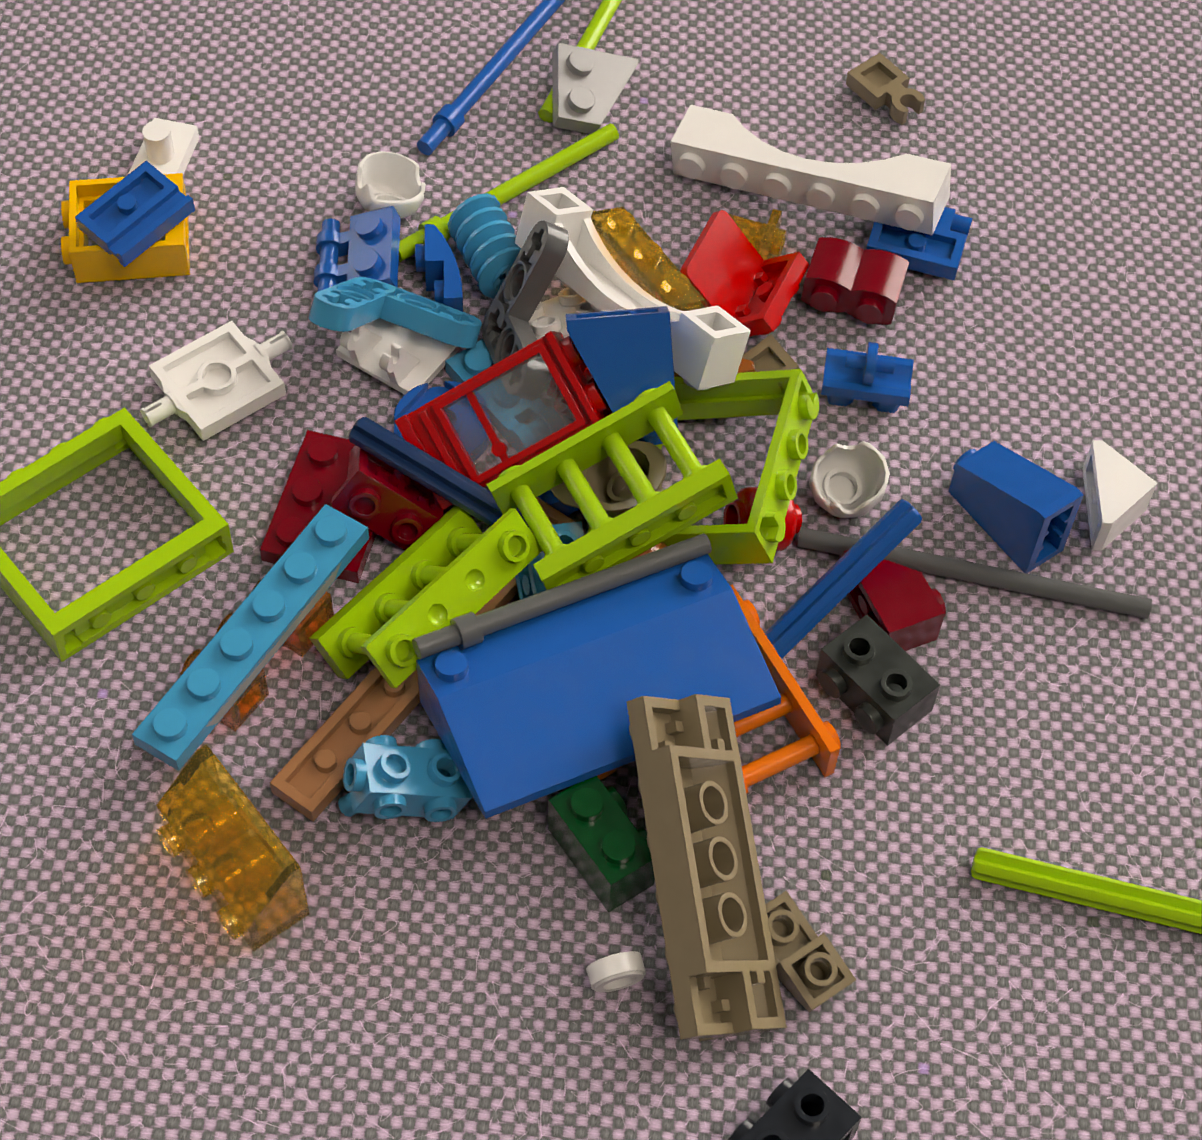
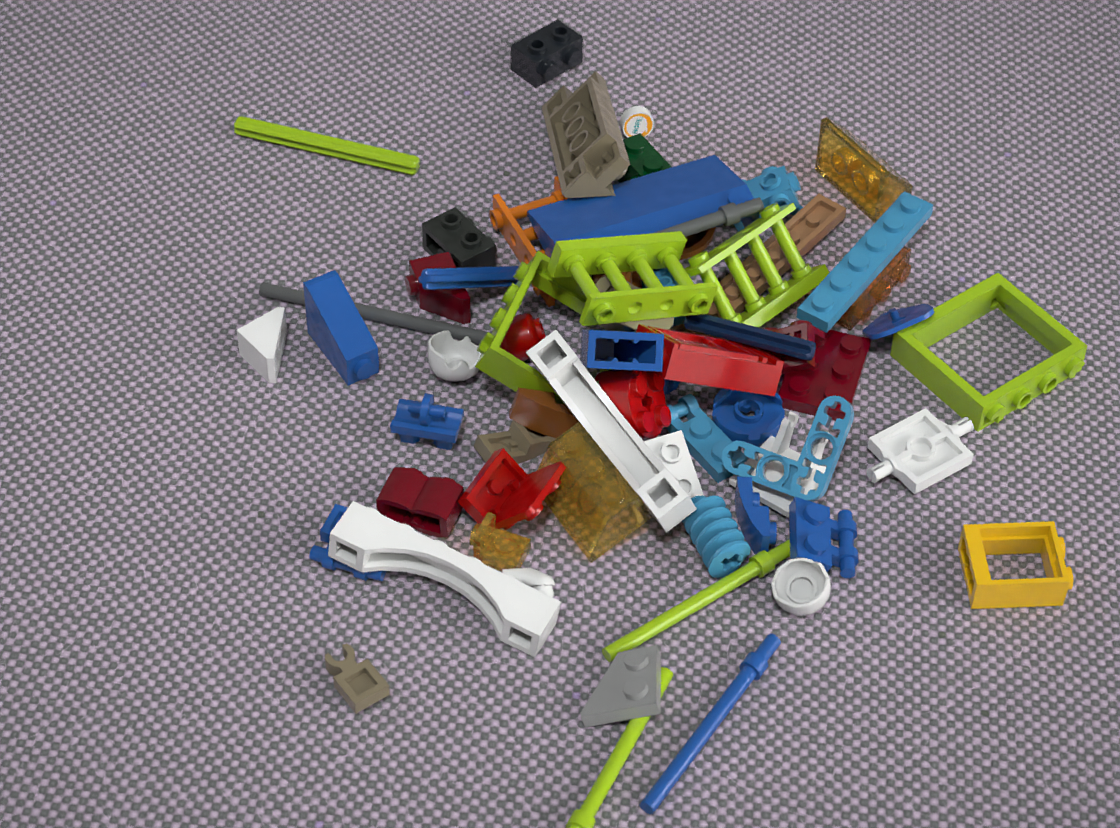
camera: 175 degrees left, 10 degrees down
blue plate [75,161,196,267] -> none
white tile [128,118,199,174] -> none
dark grey beam [482,220,569,401] -> none
dark tan slope [766,890,856,1012] -> none
none -> white arm [502,568,555,597]
none -> blue piece [862,304,935,339]

